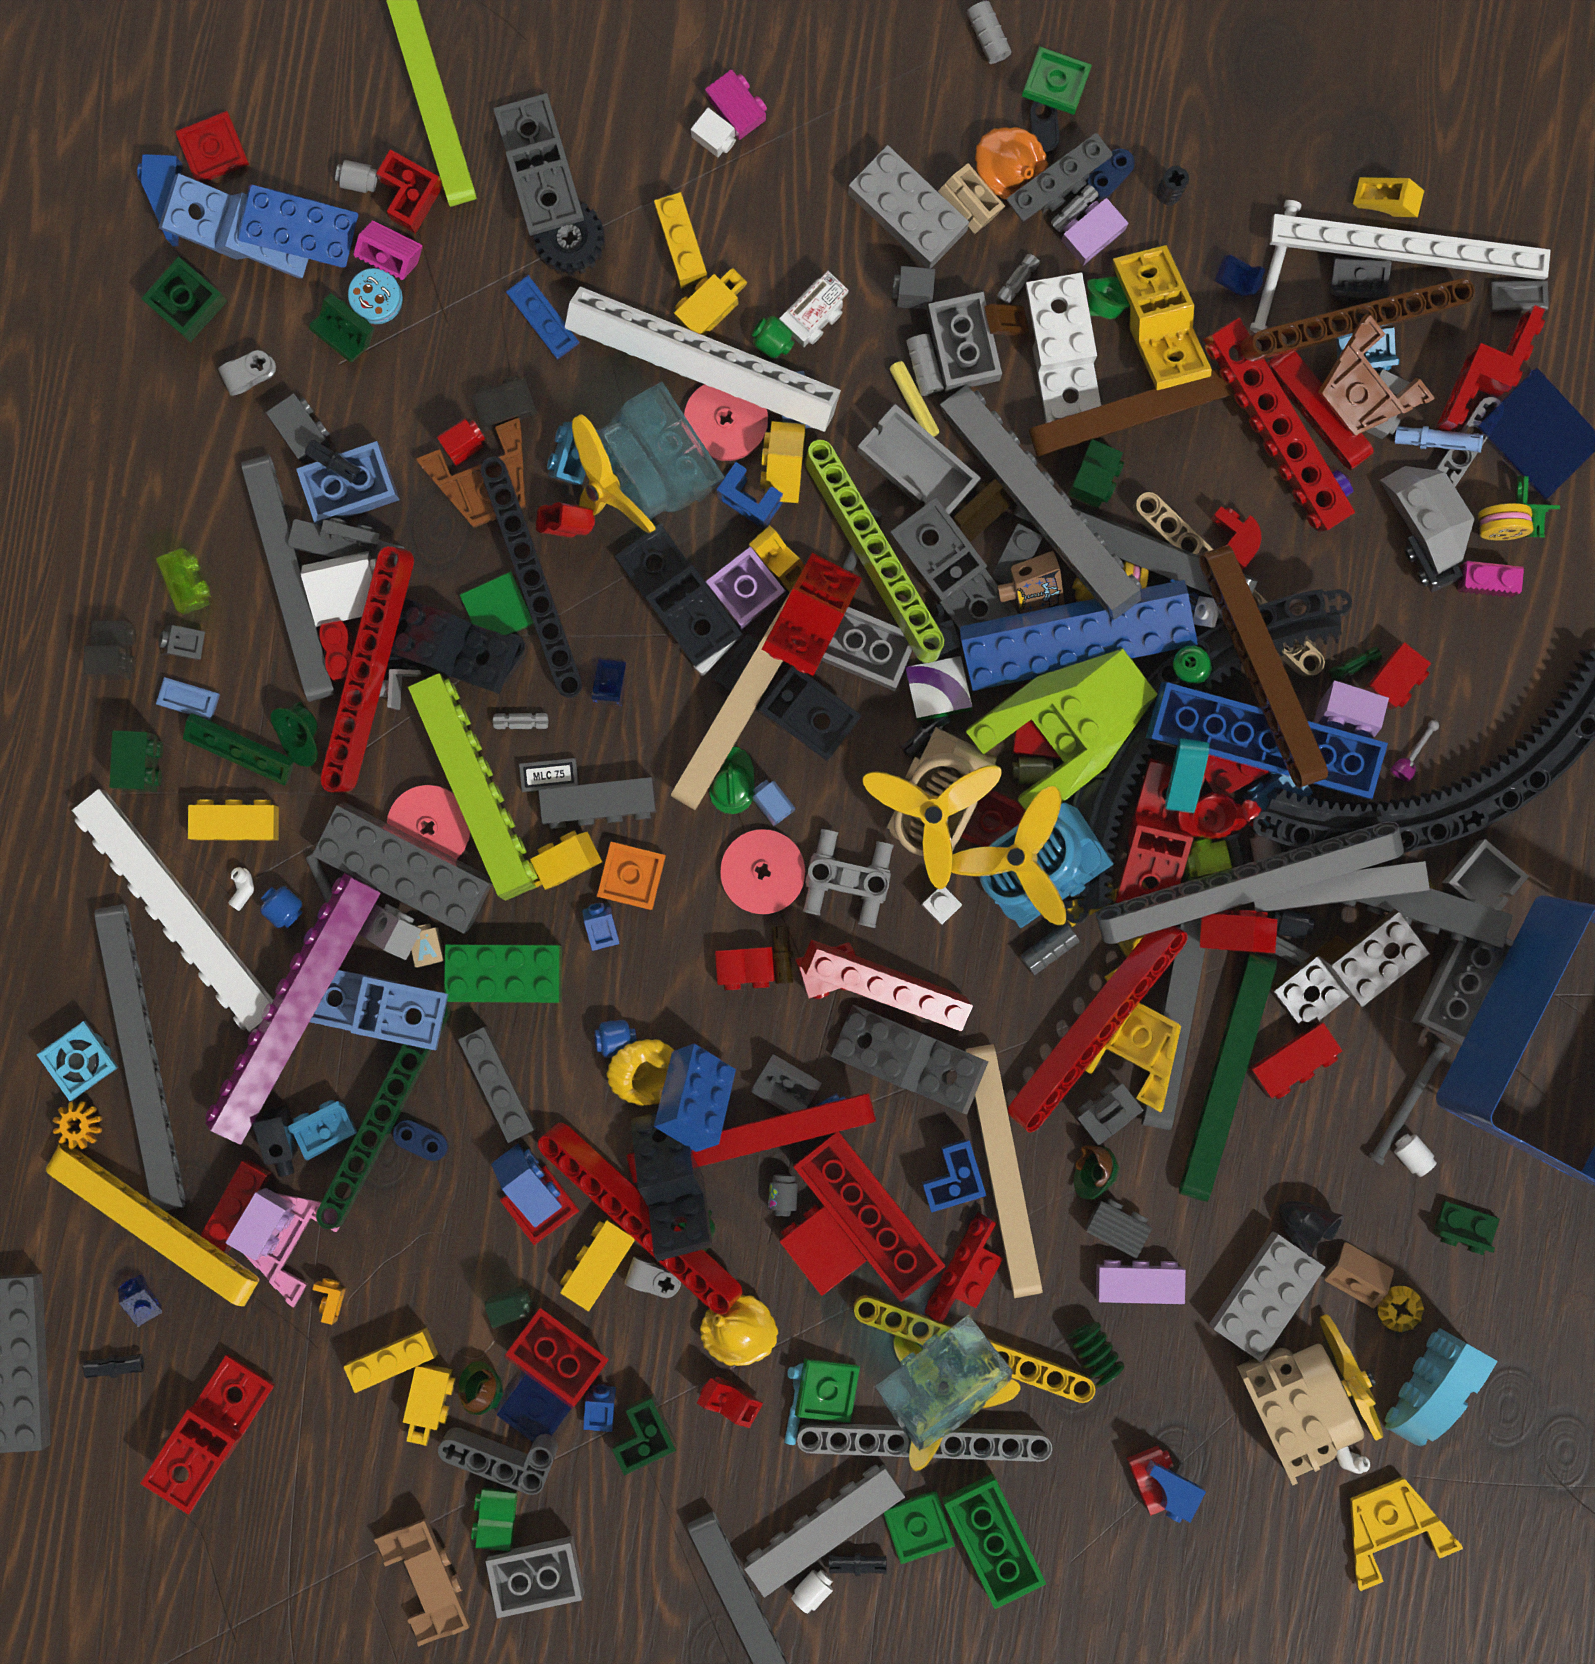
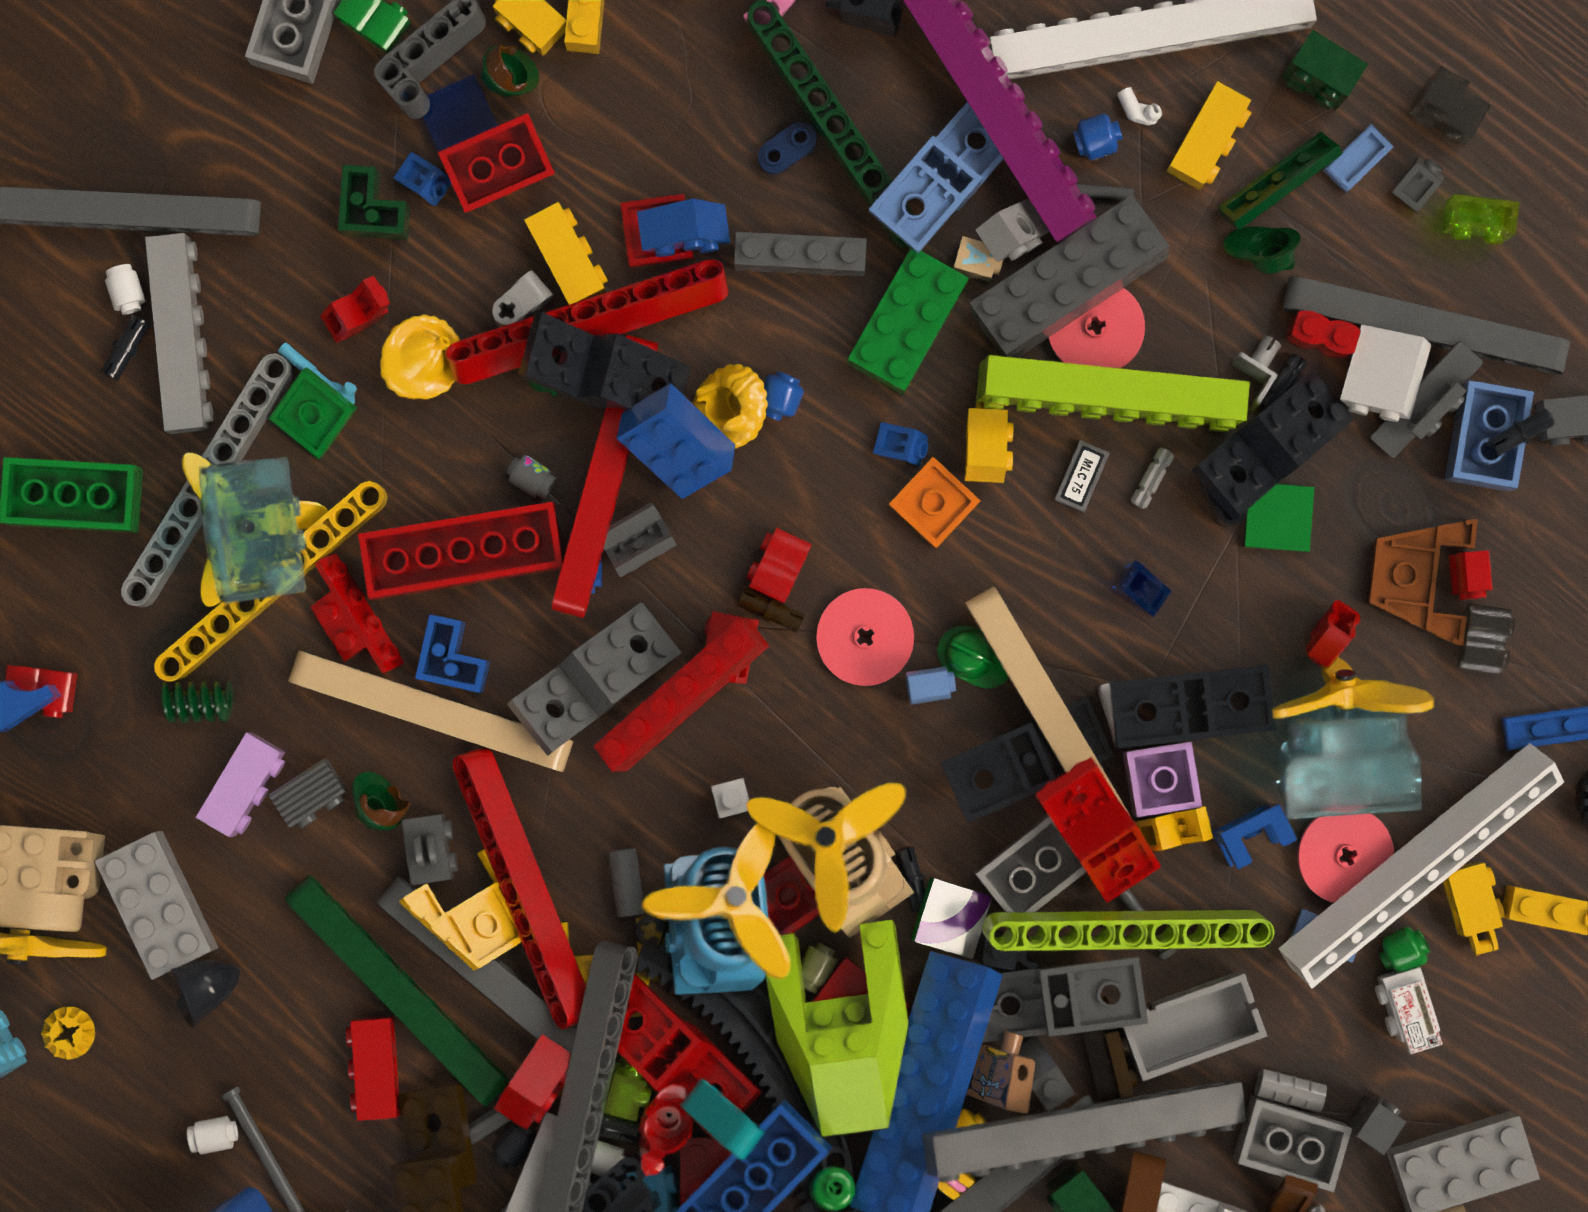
camera: 120 degrees right, 0 degrees up
dark azure bracket [288,1100,358,1160] -> none
red beam [320,546,414,792] -> none
black beam [481,457,583,698] -> none
clear green brick [484,1286,533,1328] -> none
dark grey brick [539,777,657,829] -> none
dark azure brick [547,422,598,485] -> none
yellow brick [760,421,805,503] -> none
red brick [779,1204,867,1296] -> none
light grey piece [803,829,894,928] -> none
green tile [884,1490,955,1564] -> none
light yellow axle [890,361,939,437] -> none
medium nougat panel [1324,1242,1394,1309] -> none
dark green bracket [1433,1200,1500,1255] -> none

